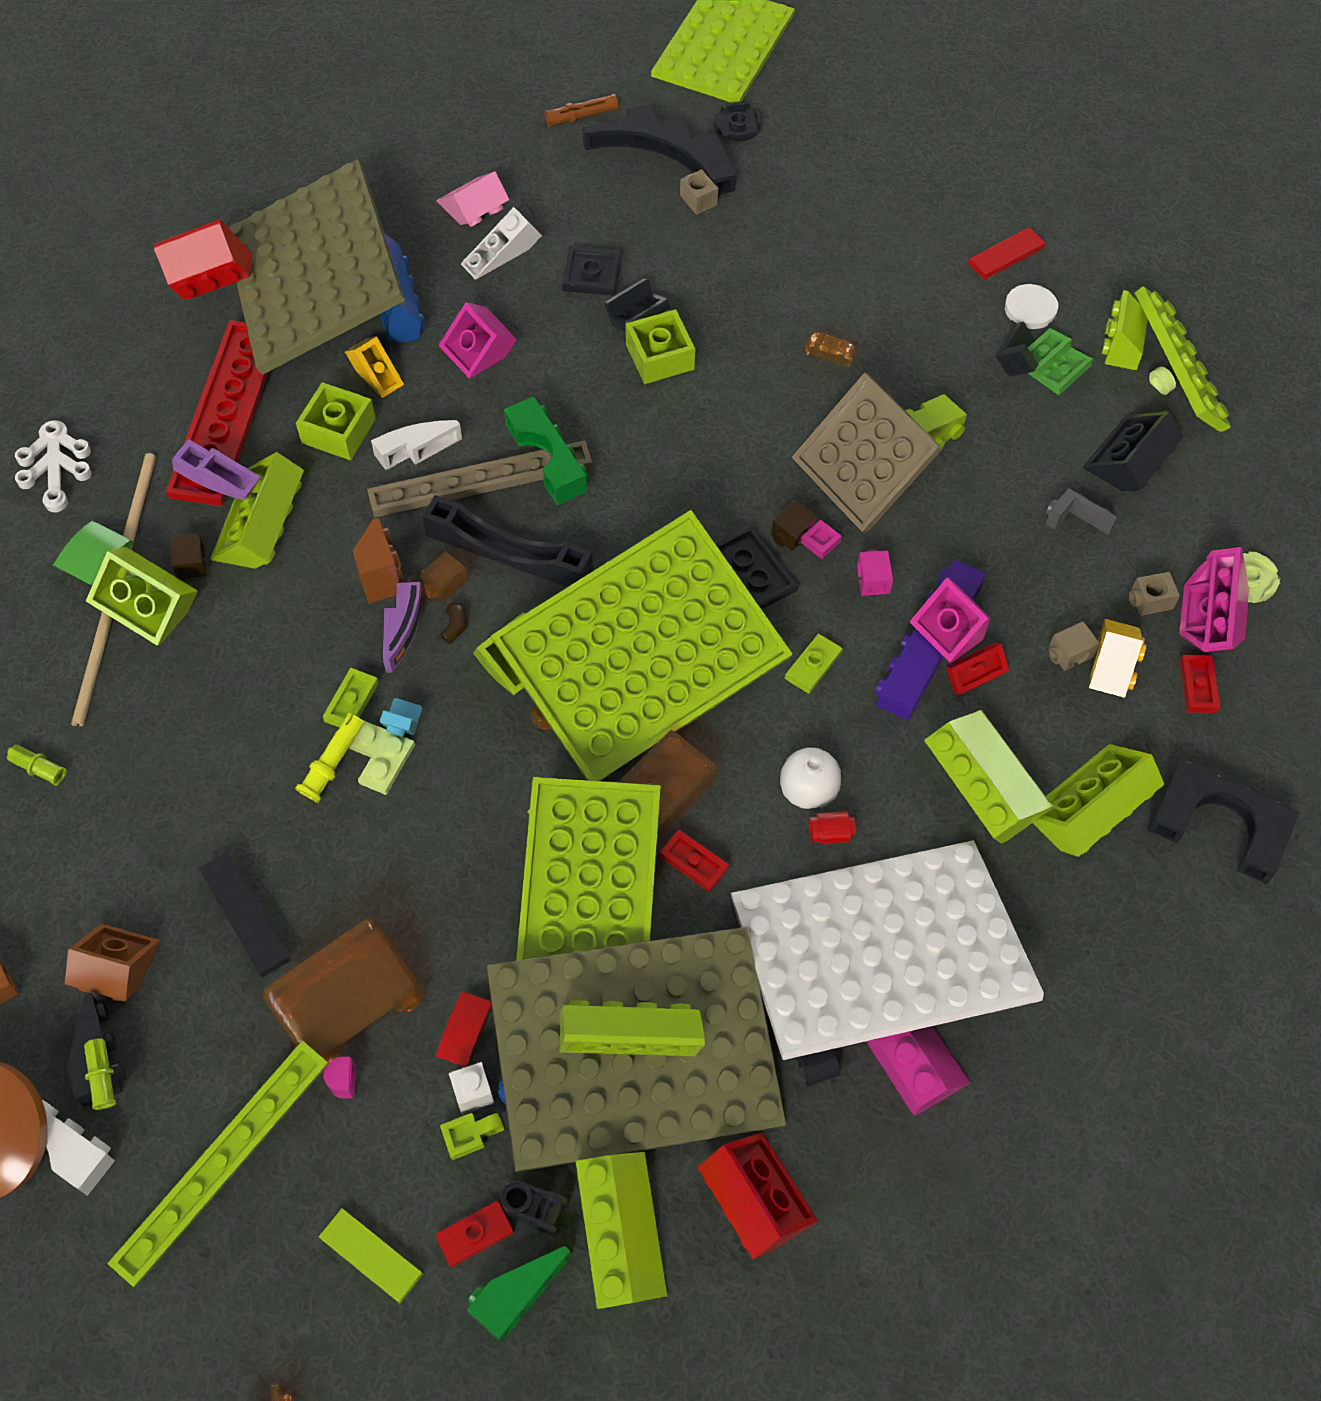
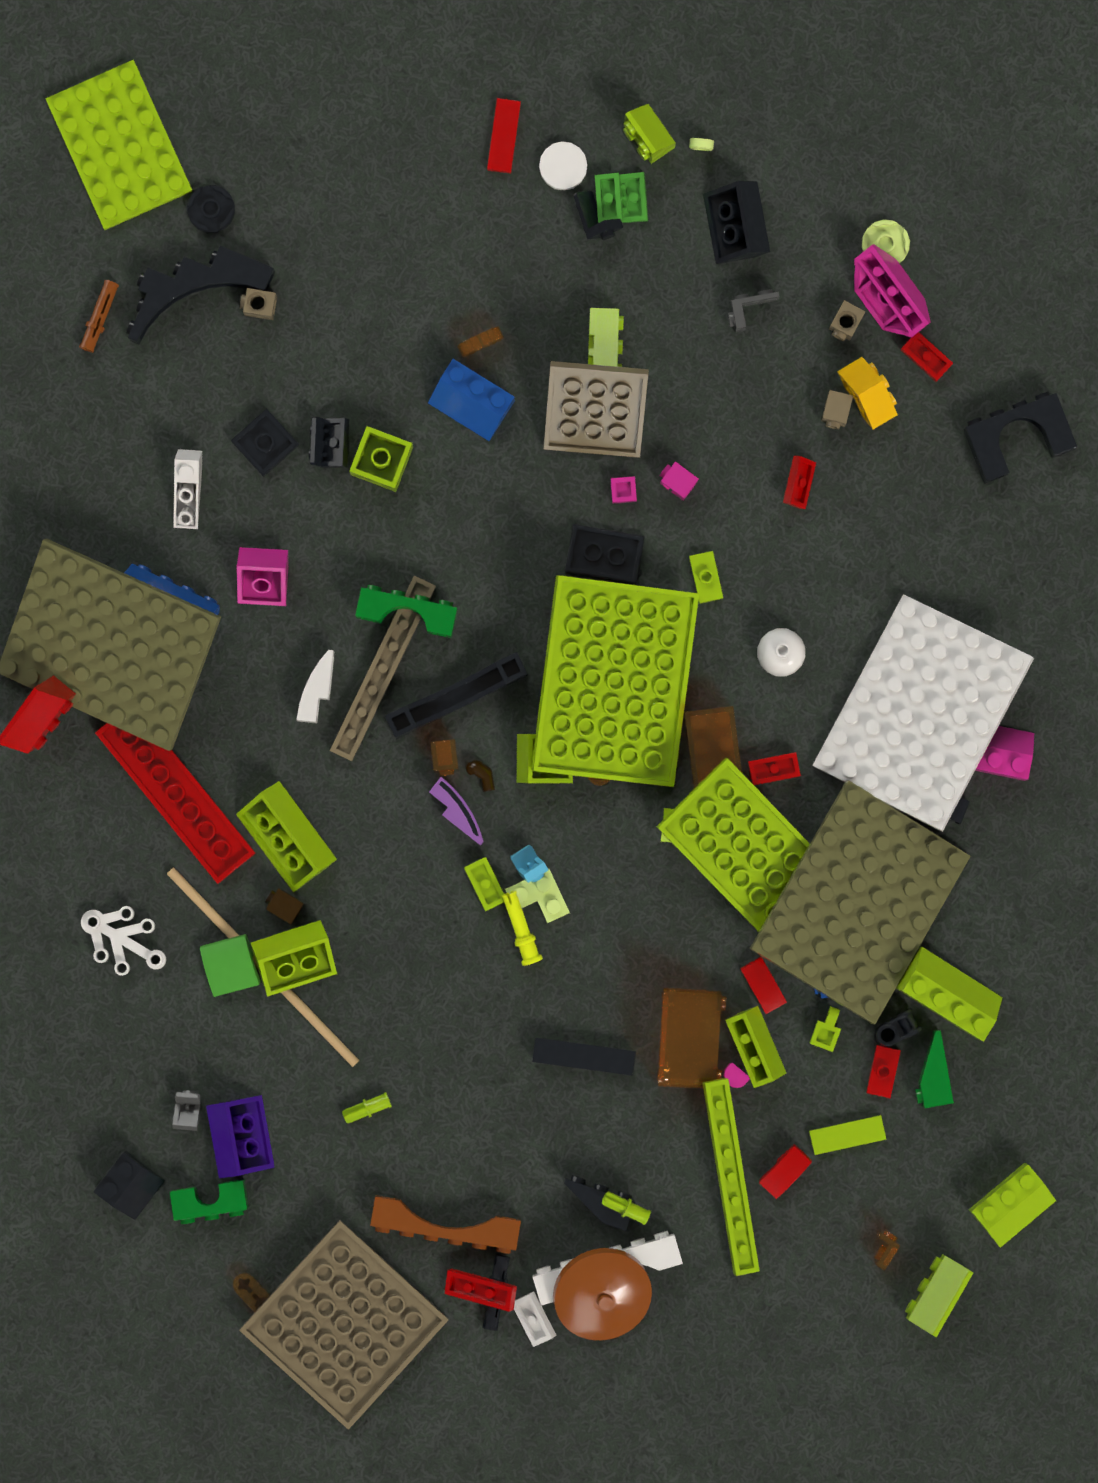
camera: 50 degrees left, 25 degrees up
dark orange slope [65,923,161,1002] -> none
medium lavender slope [172,439,261,500] -> none
lime brick [296,382,376,460] -> none
yellow slope [345,337,404,398] -> none
dark orange slope [353,518,405,604] -> none
bright pink slope [436,171,509,227] -> none
white brick [449,1062,494,1115] -> none
lime slope [559,1000,705,1056] -> none
red slope [698,1132,818,1259] -> none
dark brown brick [771,501,817,551] -> none
red brick [809,811,856,845] -> none
dark purple brick [875,560,986,721] -> none
dark pink slope [910,578,990,663] -> none
lime slope [924,710,1053,844] -> none
lime slope [1033,744,1164,857] -> none
lime plate [1135,286,1231,432] -> none
none -> blue slope [428,359,515,441]
none -> lime brick [725,1006,786,1088]
none -> red slope [759,1144,812,1199]

